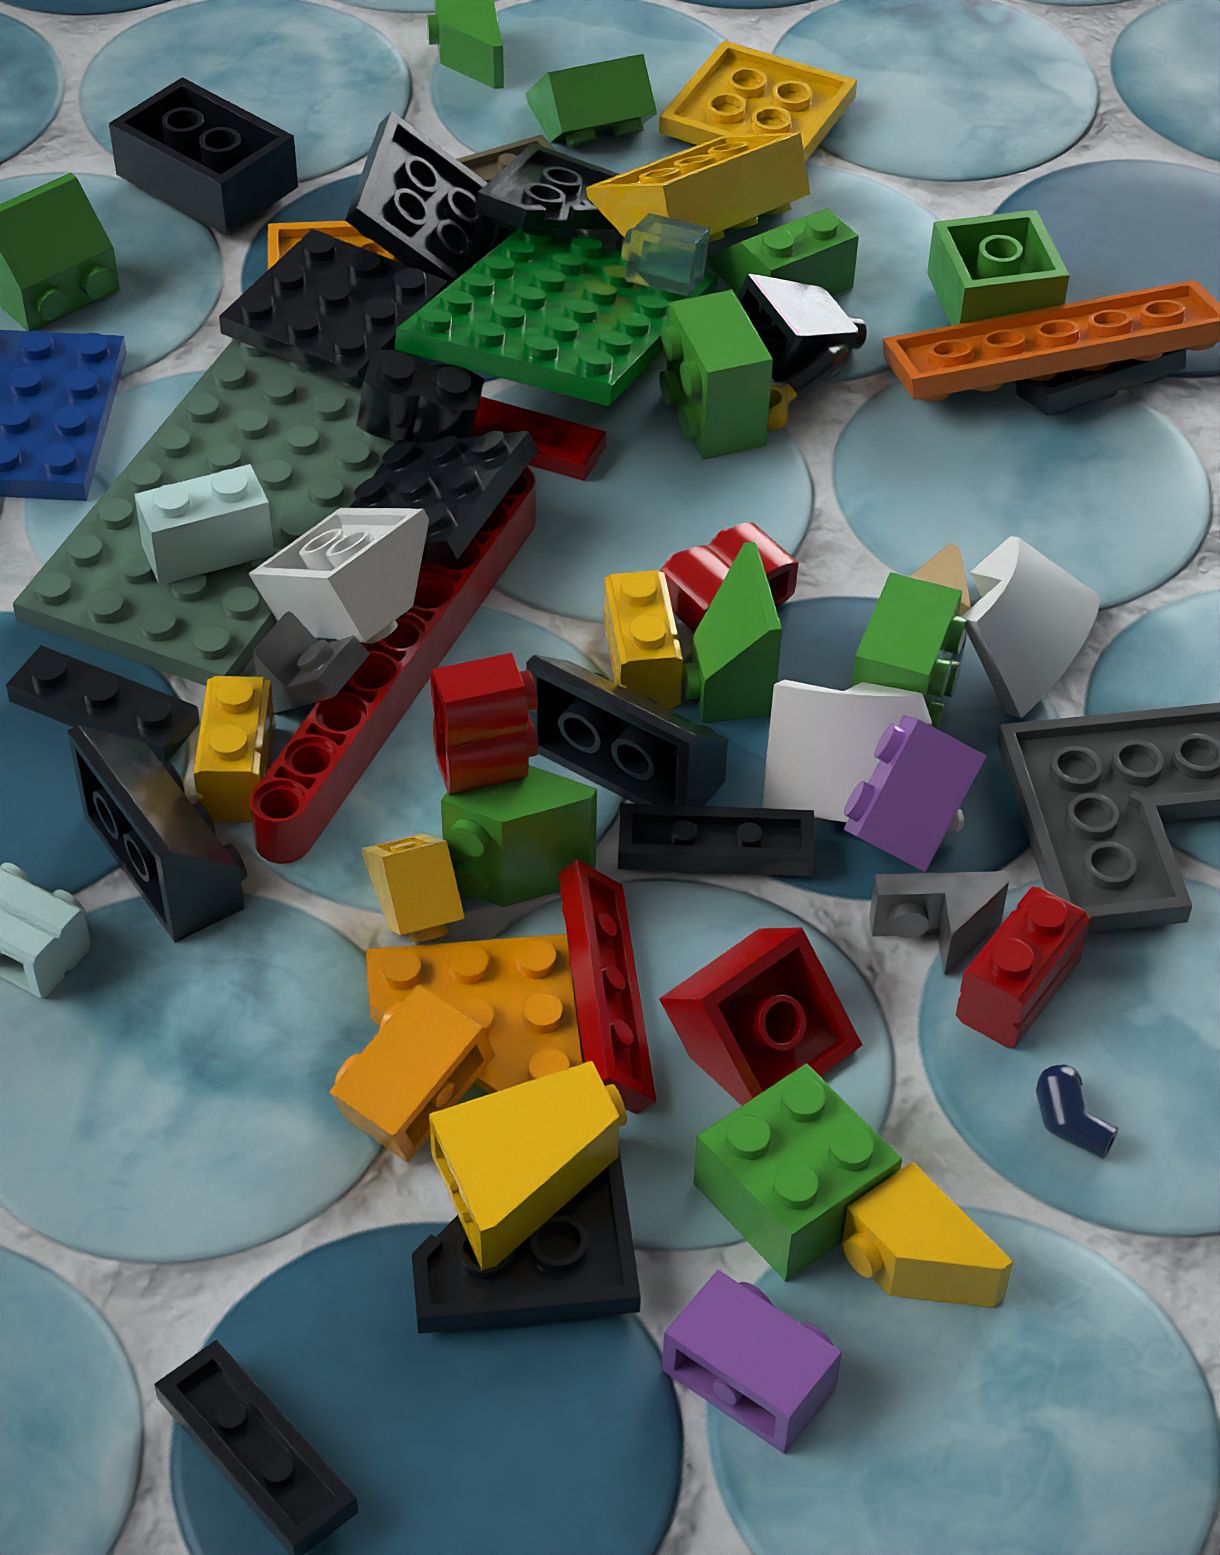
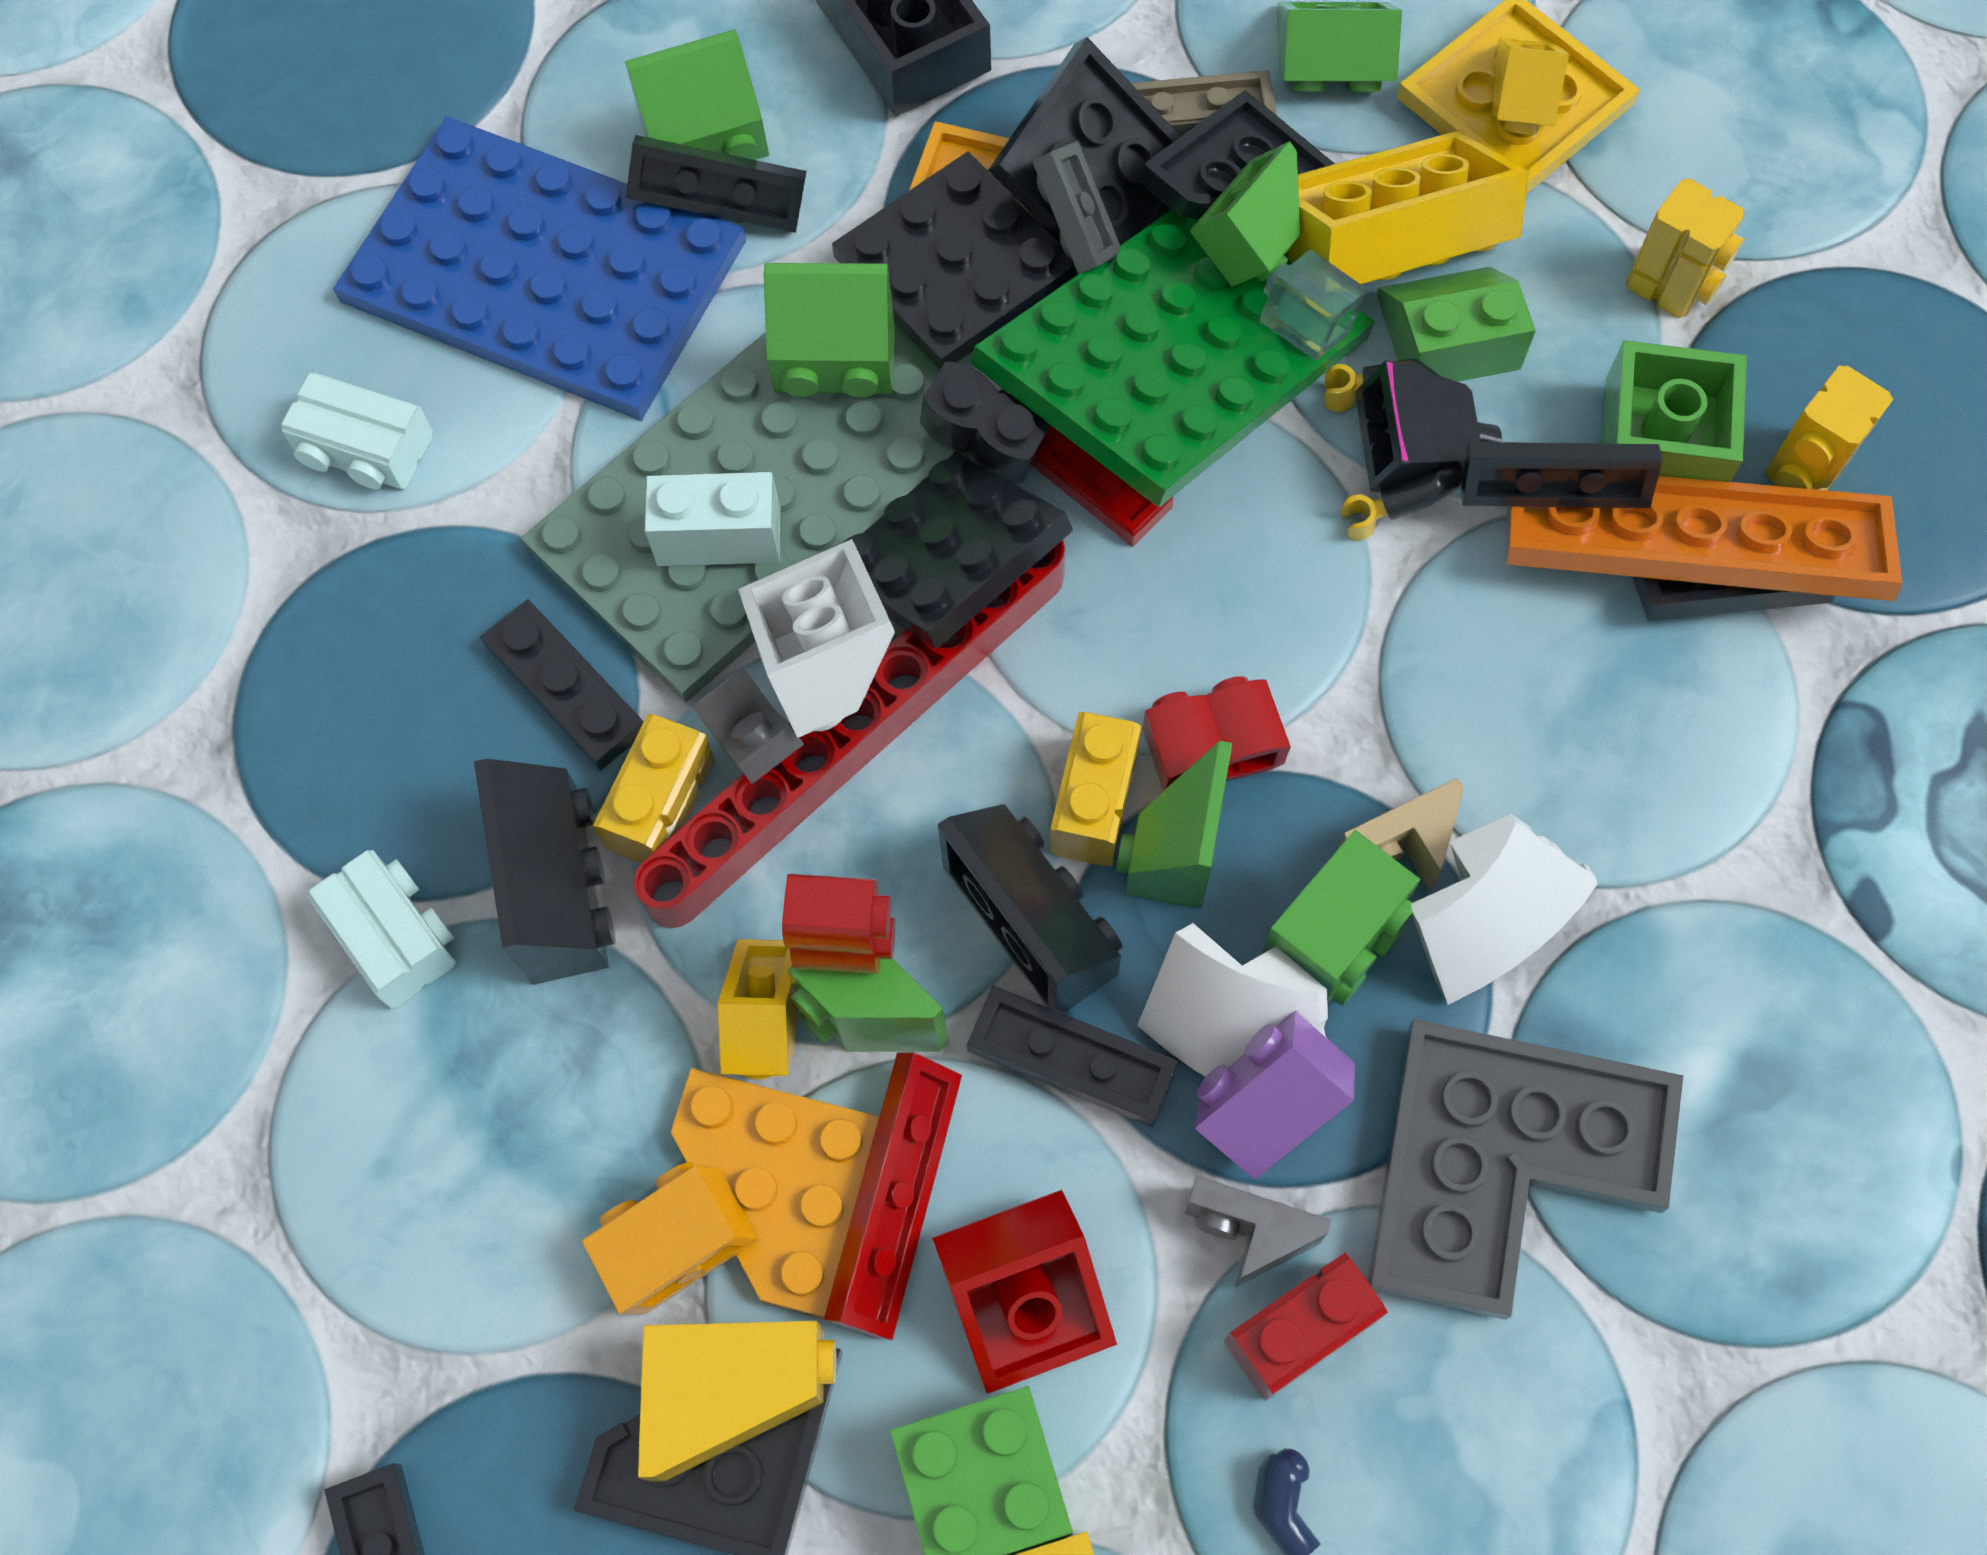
camera: 25 degrees right, 20 degrees up
bright green brick [659,290,773,460] -> none
none -> black plate [626,135,807,233]
none -> bright green slope [763,263,895,397]
none -> dark grey plate [1032,140,1120,274]
none -> bright green slope [1190,141,1301,287]
none -> black plate [1461,442,1663,508]
none -> yellow slope [1492,38,1569,135]
none -> yellow brick [1626,178,1745,318]
none -> yellow brick [1765,365,1894,490]

